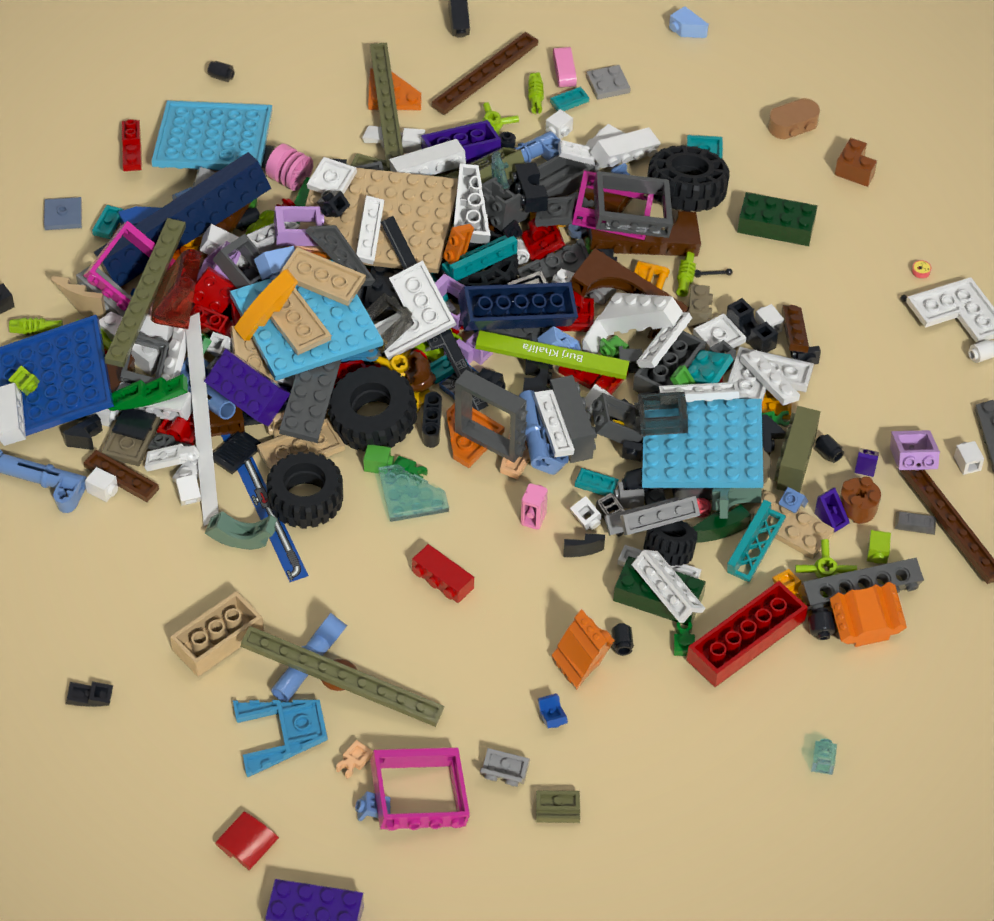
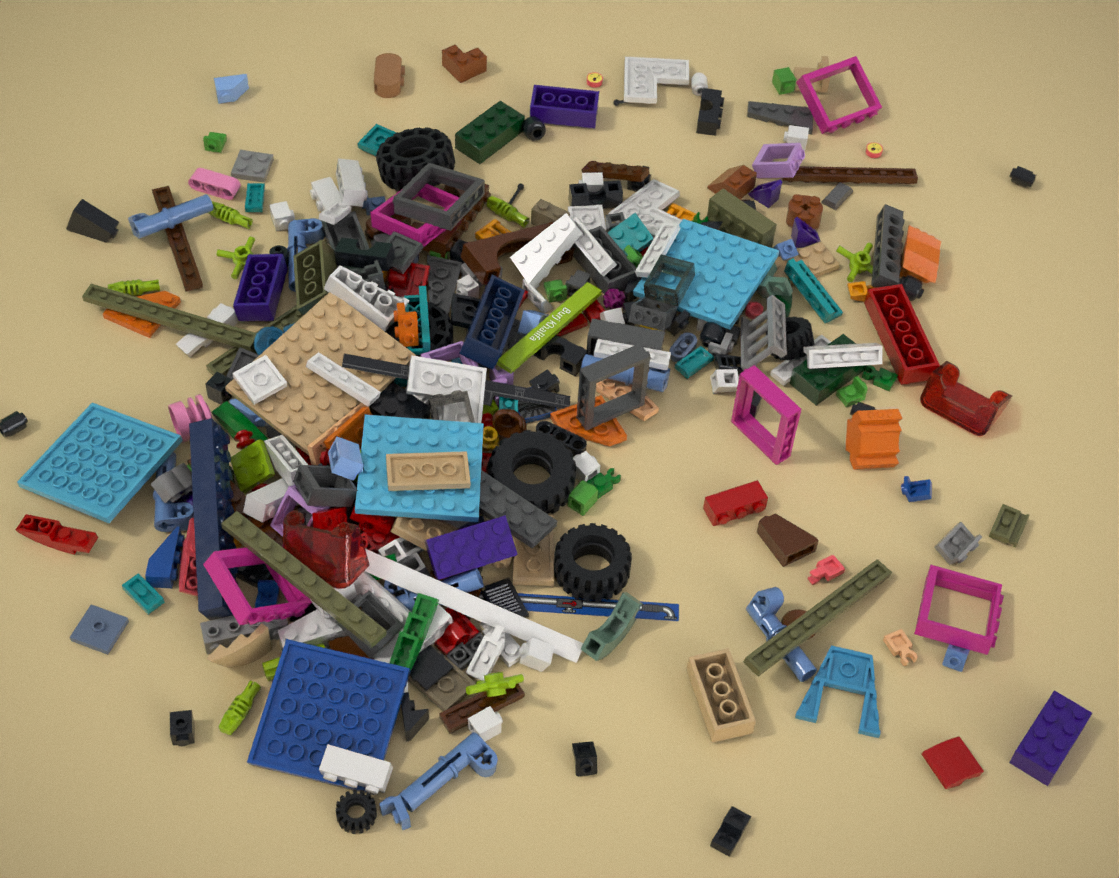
camera: 65 degrees left, 0 degrees up
lime bracket [8,366,40,396] -> none
light orange slope [234,269,298,341] -> none
lavender window [274,206,324,246] -> none
tan plate [279,247,366,306] -> none
dark grey wing [305,225,375,286] -> none
black brick [317,190,350,218] -> none
clear light blue plate [378,464,449,522] -> none
white brick [389,139,466,176] -> none
clear light blue slope [491,151,509,189] -> none
bright pink brick [521,483,548,530] -> none
white plate [740,350,800,406] -> none
clear light blue brick [811,739,837,775] -> none
lime brick [867,530,891,564] -> none
none -> lime hinge [108,279,160,296]
none -> medium blue piece [128,194,213,239]
none -> bright green bracket [203,132,227,153]
none -> lime bar [465,672,524,697]
none -> black head [522,116,546,141]
none -> dark purple brick [530,85,599,128]
none -> black bracket [572,741,598,776]
none -> white brick [573,451,601,482]
none -> magenta gear [603,288,626,310]
none -> sand blue plate [669,332,697,362]
none -> black arch [696,88,724,136]
none -> dark orange slope [707,165,757,199]
none -> dark pink window [731,365,801,465]
none -> reddish brown slope [757,513,819,567]
none -> coral plate [808,555,845,585]
none -> bright green bracket [836,376,868,408]
none -> clear red windscreen [920,361,1012,436]

